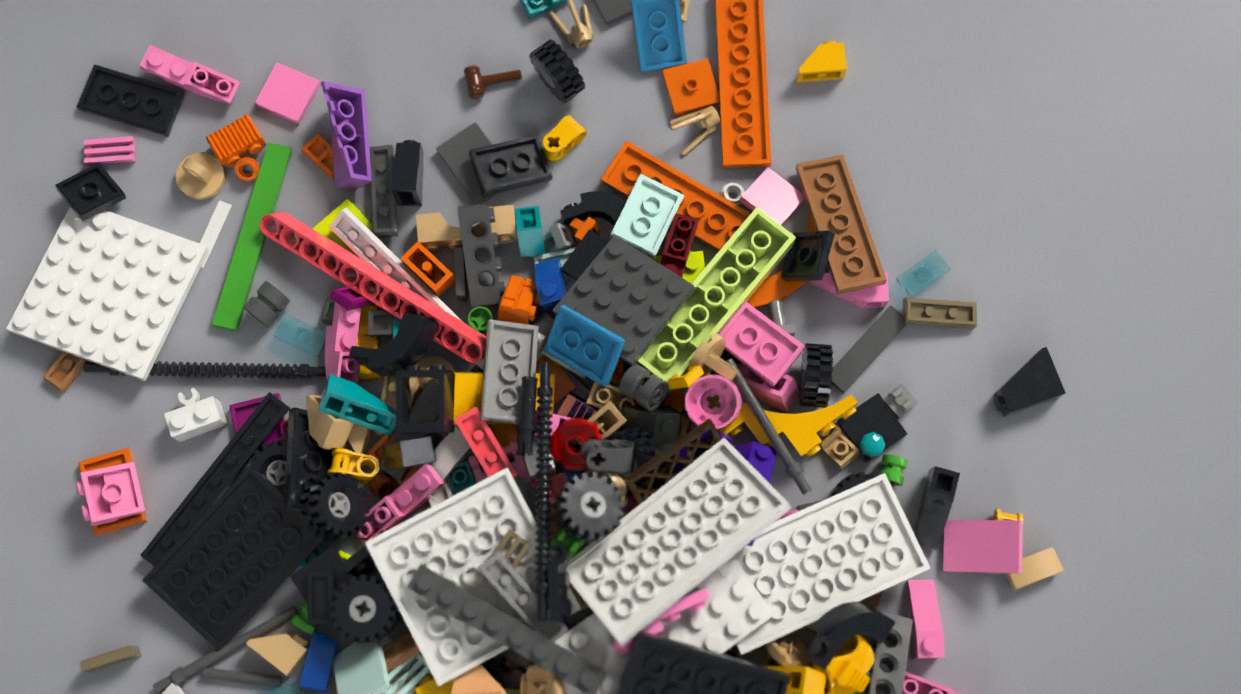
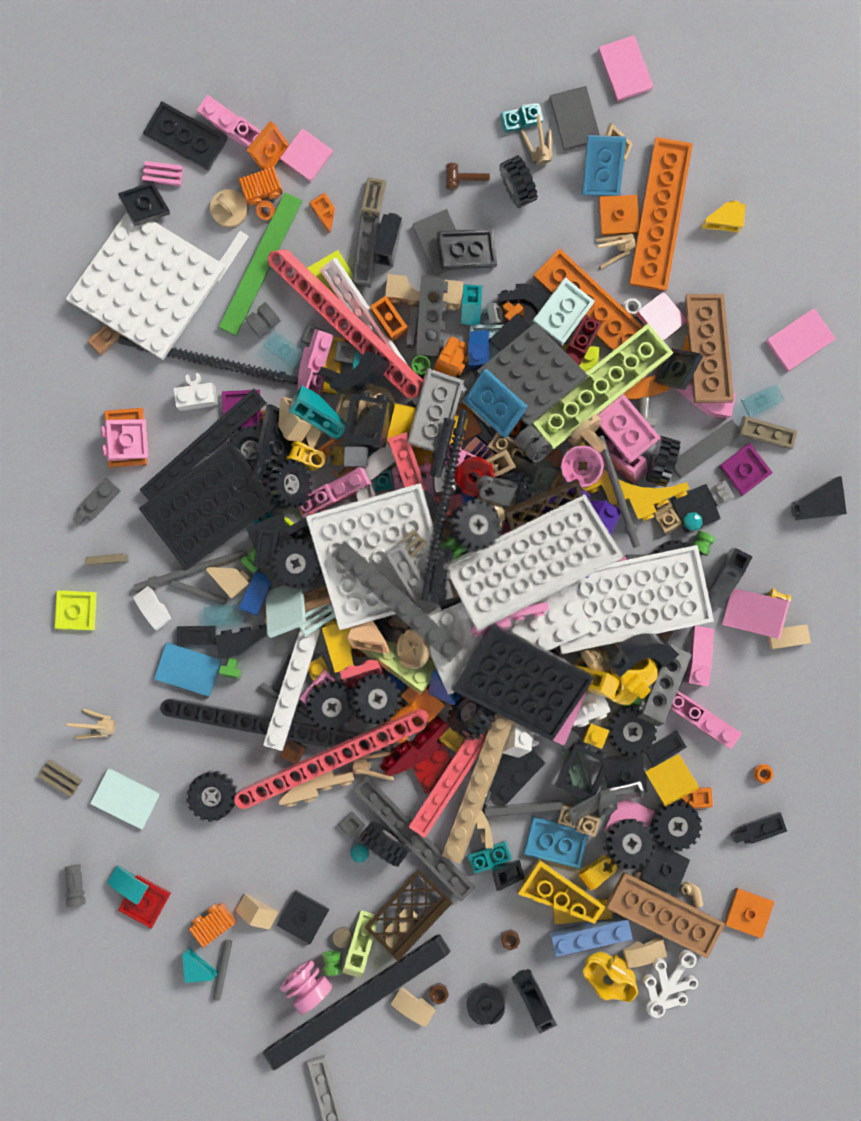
camera: 10 degrees right, 10 degrees up
medium lavender wedge [321,81,372,190] -> none
magenta tile [330,286,375,311] -> none
reddish brown tile [369,473,396,499] -> none
yellow piece [543,115,587,162] -> none
yellow tile [667,366,704,389] -> none
none -> dark grey hinge [73,477,121,525]
none -> orange plate [246,121,290,171]
none -> dark tan tile [361,177,386,217]
none -> magenta tile [718,443,773,496]
none -> bright pink tile [766,308,835,372]

